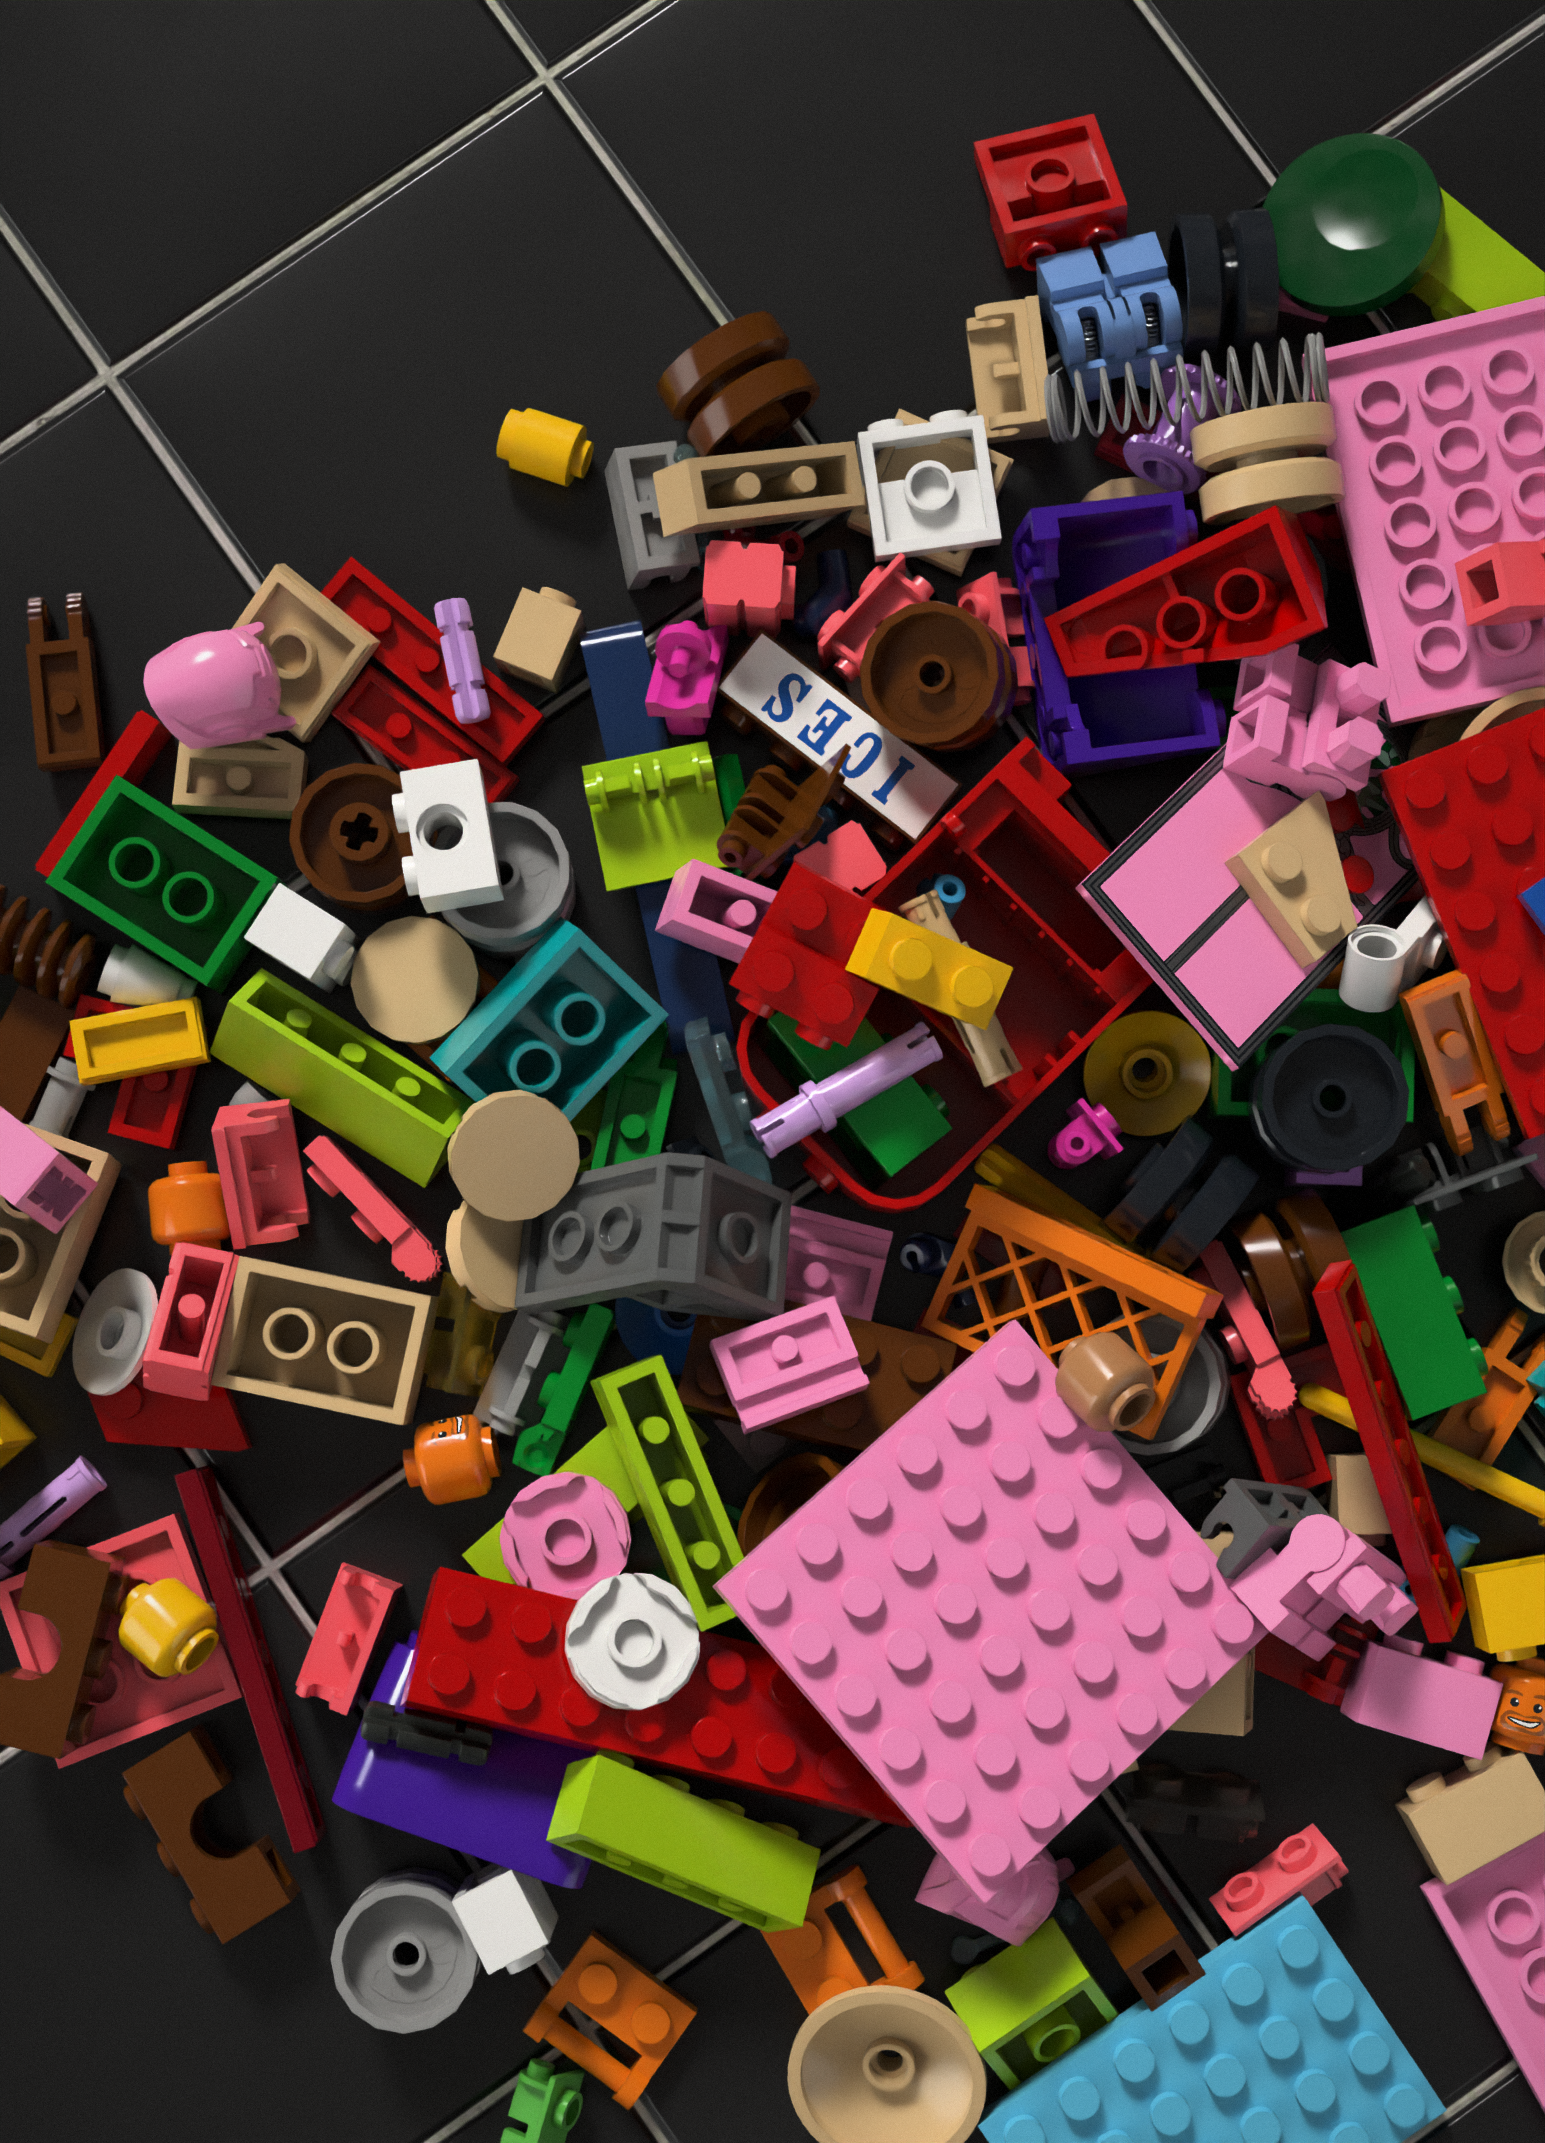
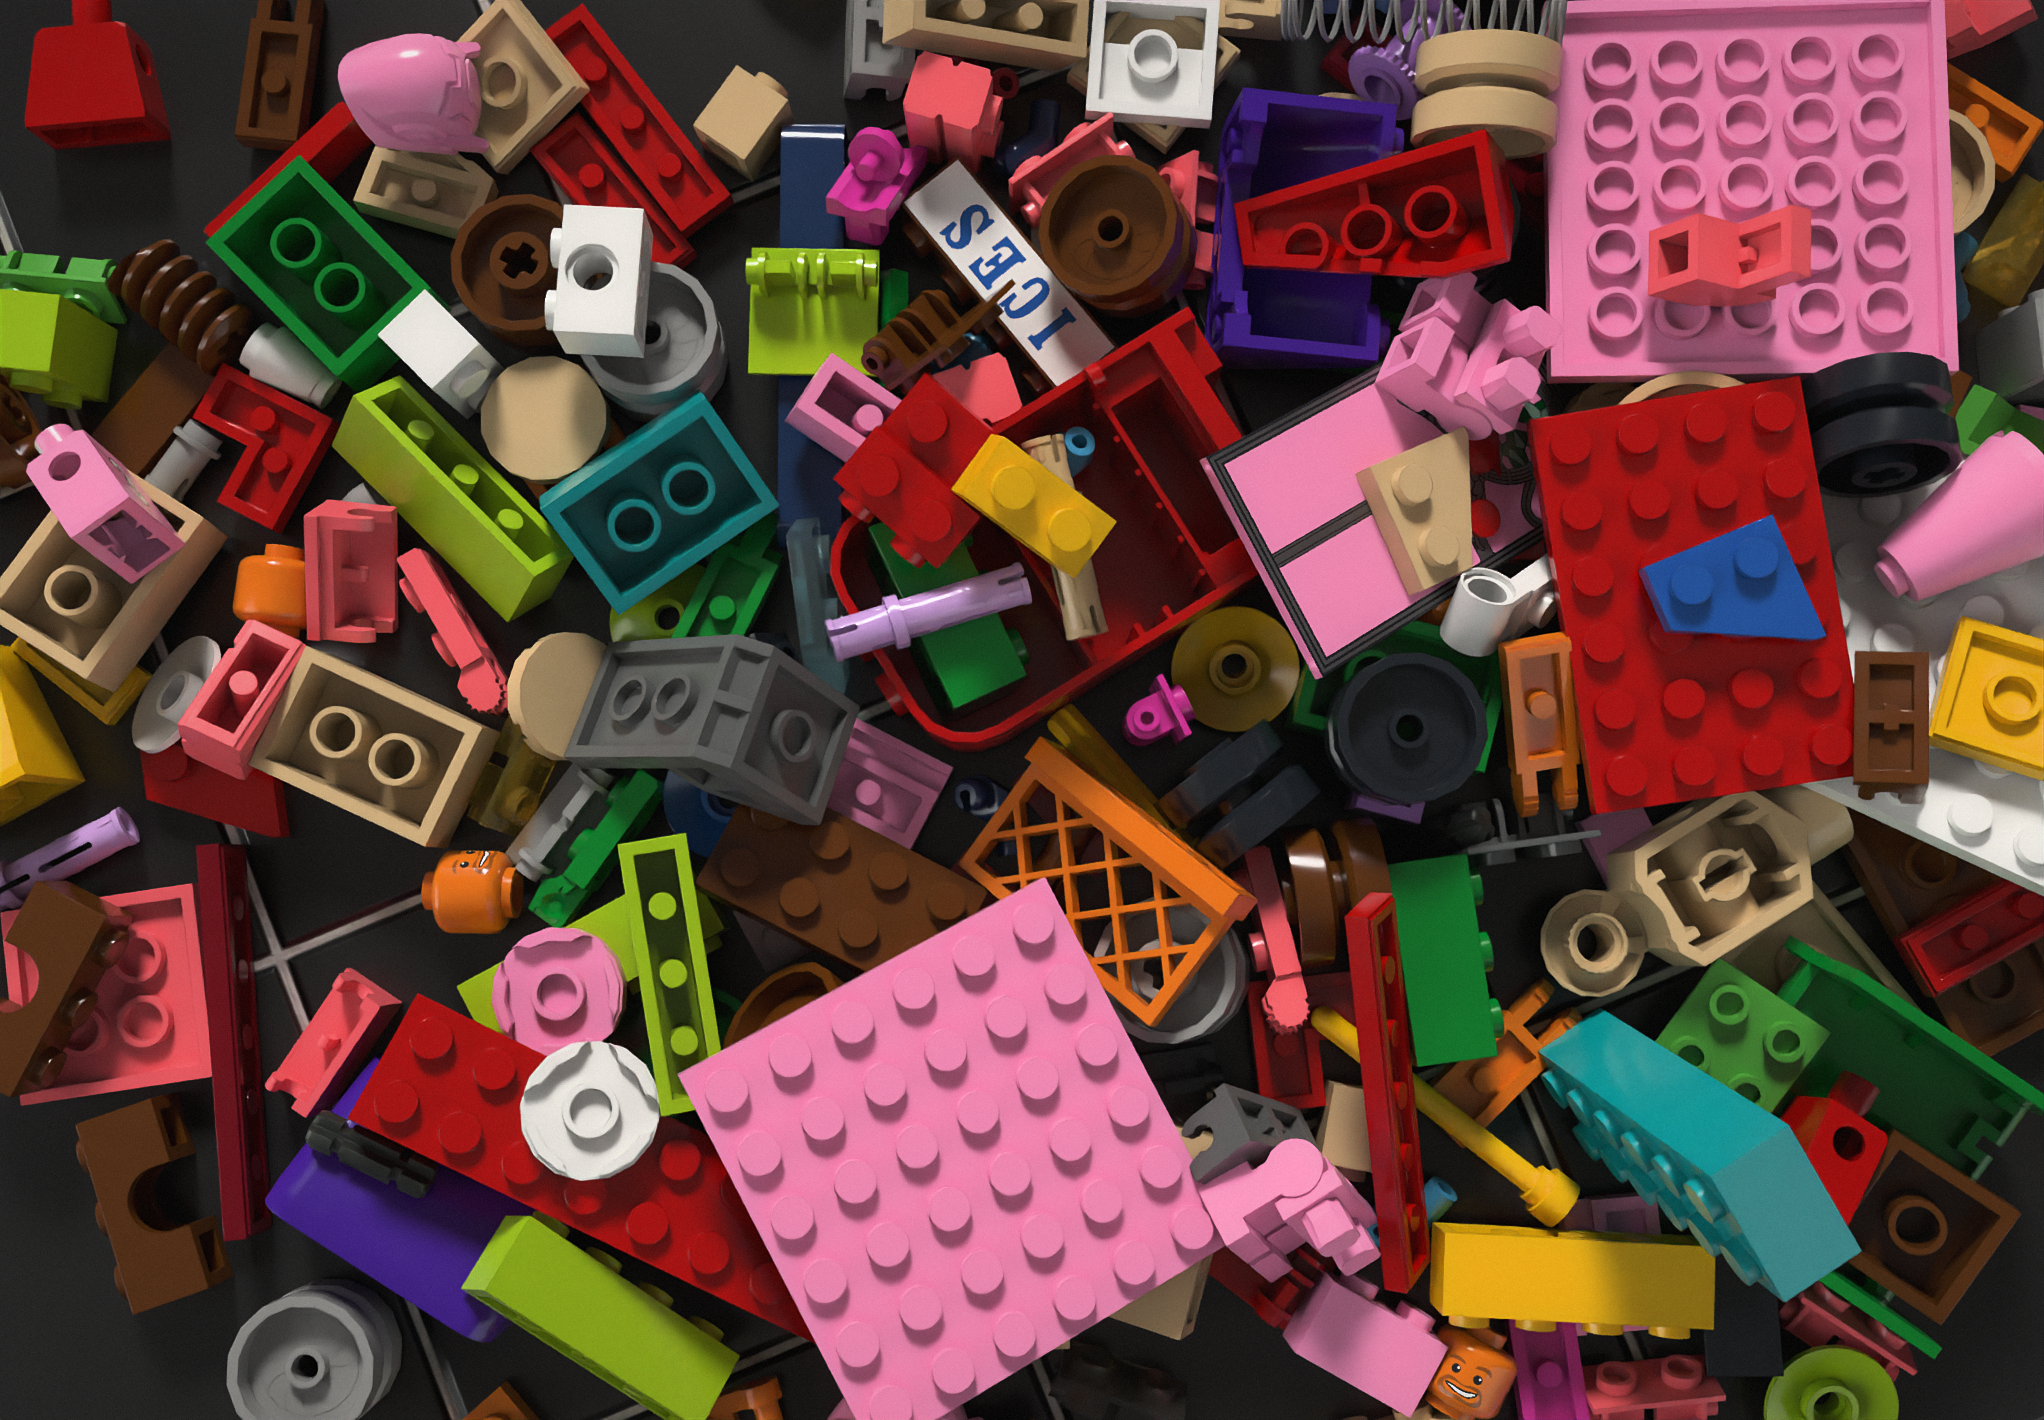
camera: 10 degrees right, 0 degrees up
yellow tile [69,997,211,1086] -> none
yellow head [119,1578,219,1677] -> none
lavender axle [434,598,491,724] -> none
tan tile [447,1090,580,1222] -> none
white brick [452,1863,559,1975] -> none
bright pink plate [709,1296,870,1435] -> none
medium nougat head [1055,1332,1155,1432] -> none

